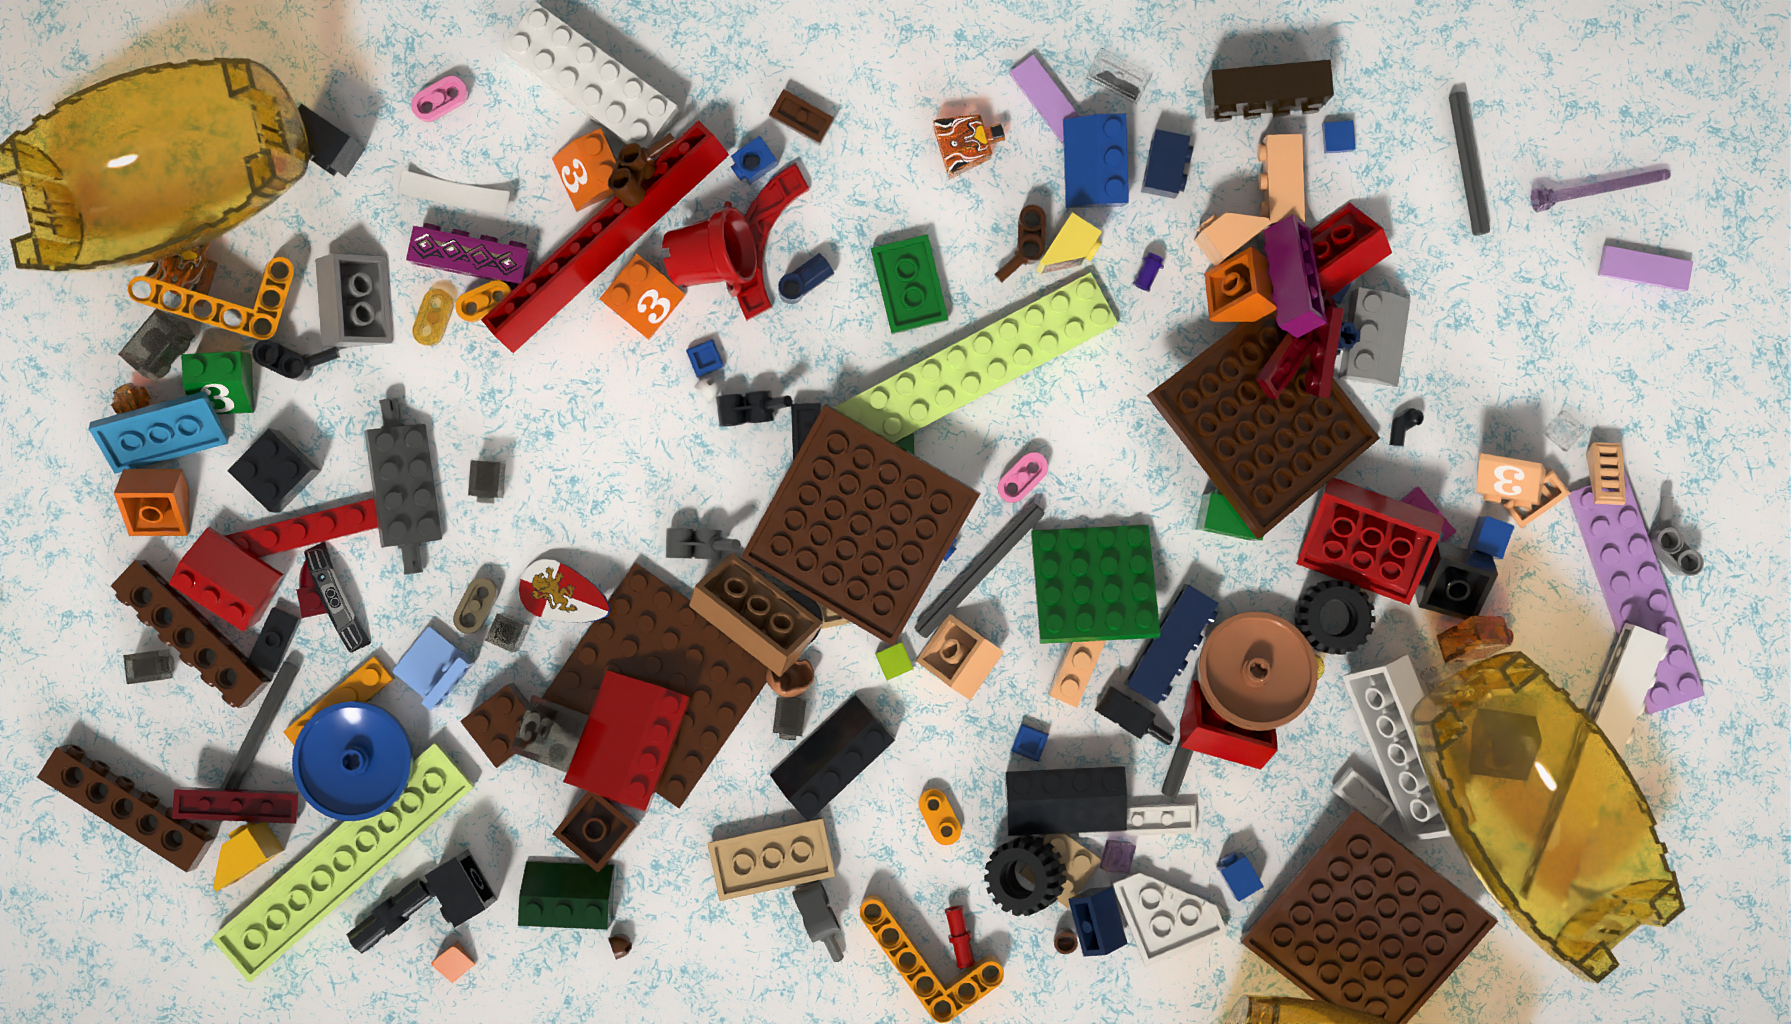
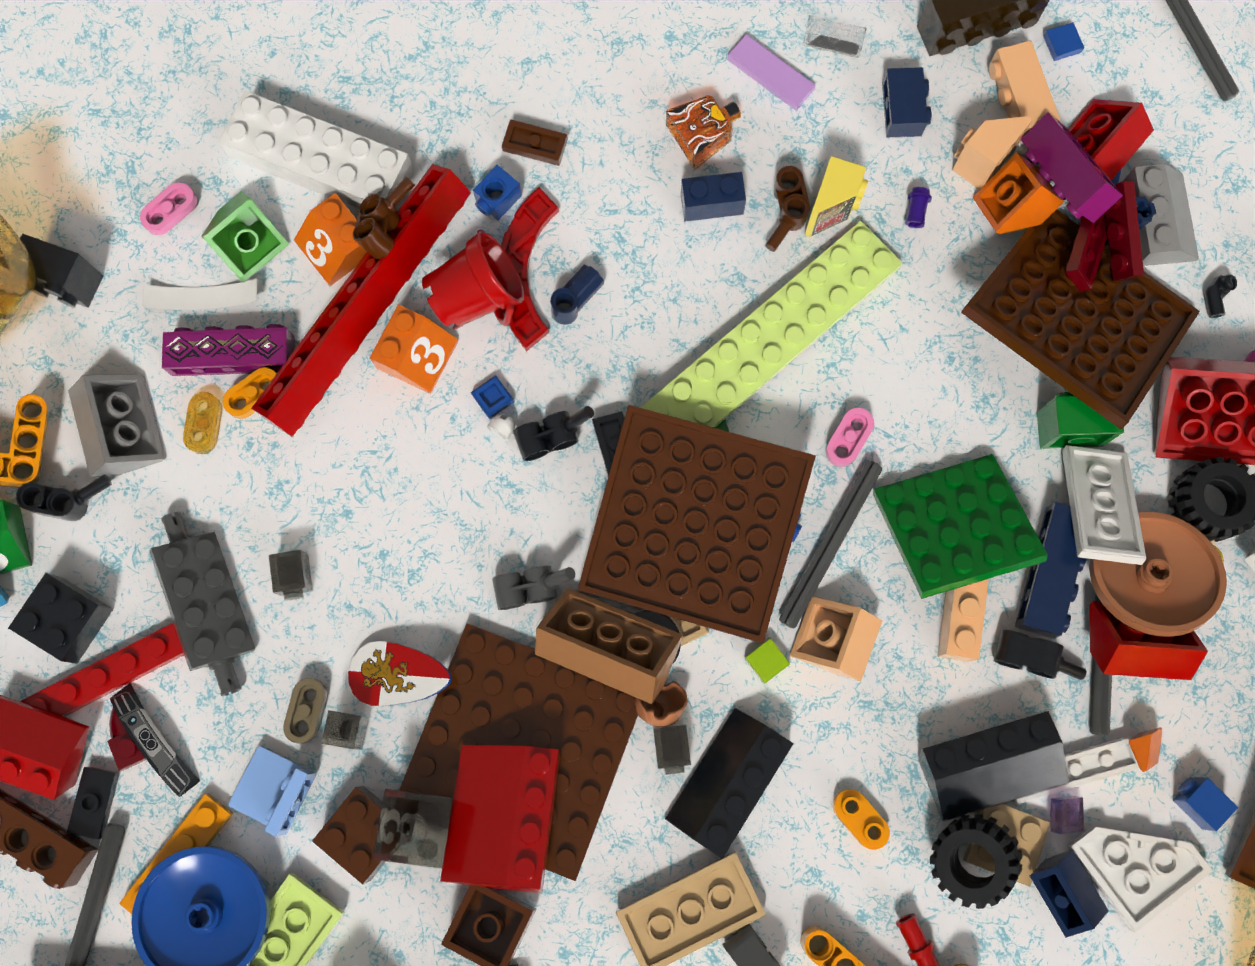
camera: 15 degrees left, 10 degrees down
green plate [871,234,949,335] -> none
blue tile [1011,723,1049,762] -> none
reddish brown hinge [1053,928,1078,954] -> none
blue slope [1063,113,1129,208] -> none
none -> bright green slope [201,191,289,282]
none -> dark blue brick [680,172,746,222]
none -> white tile [1062,445,1147,565]
none -> orange slope [1129,727,1162,772]

